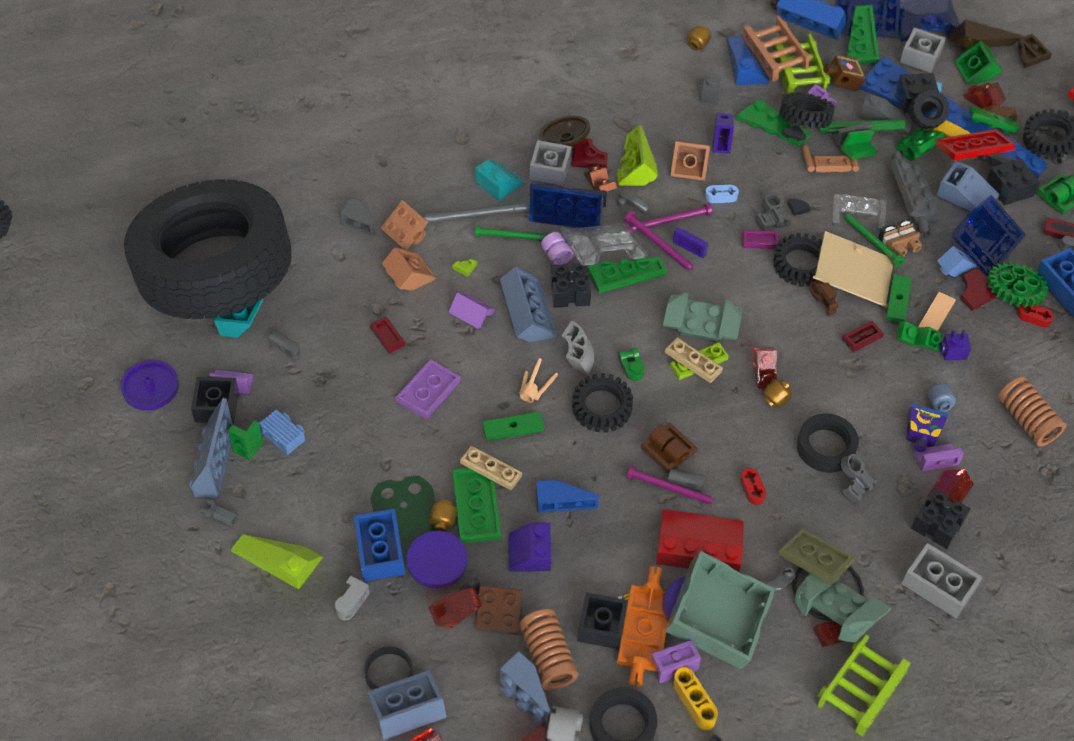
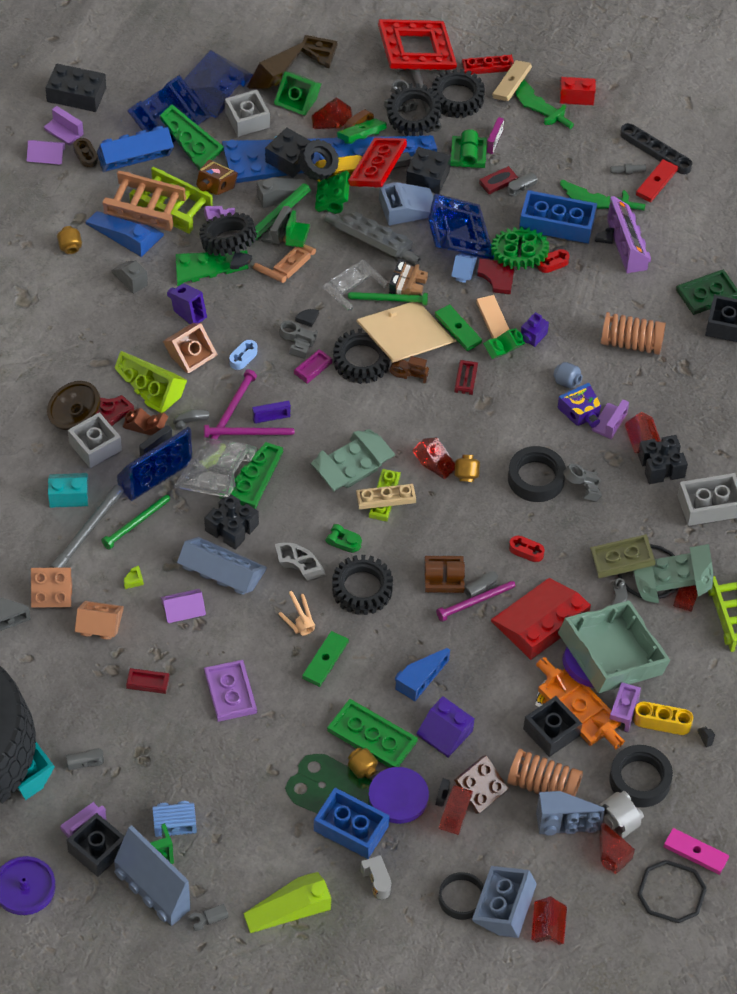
camera: 50 degrees left, 0 degrees up
tan tile [460,446,522,491] -> none
lavender wheel [541,232,573,265] -> none

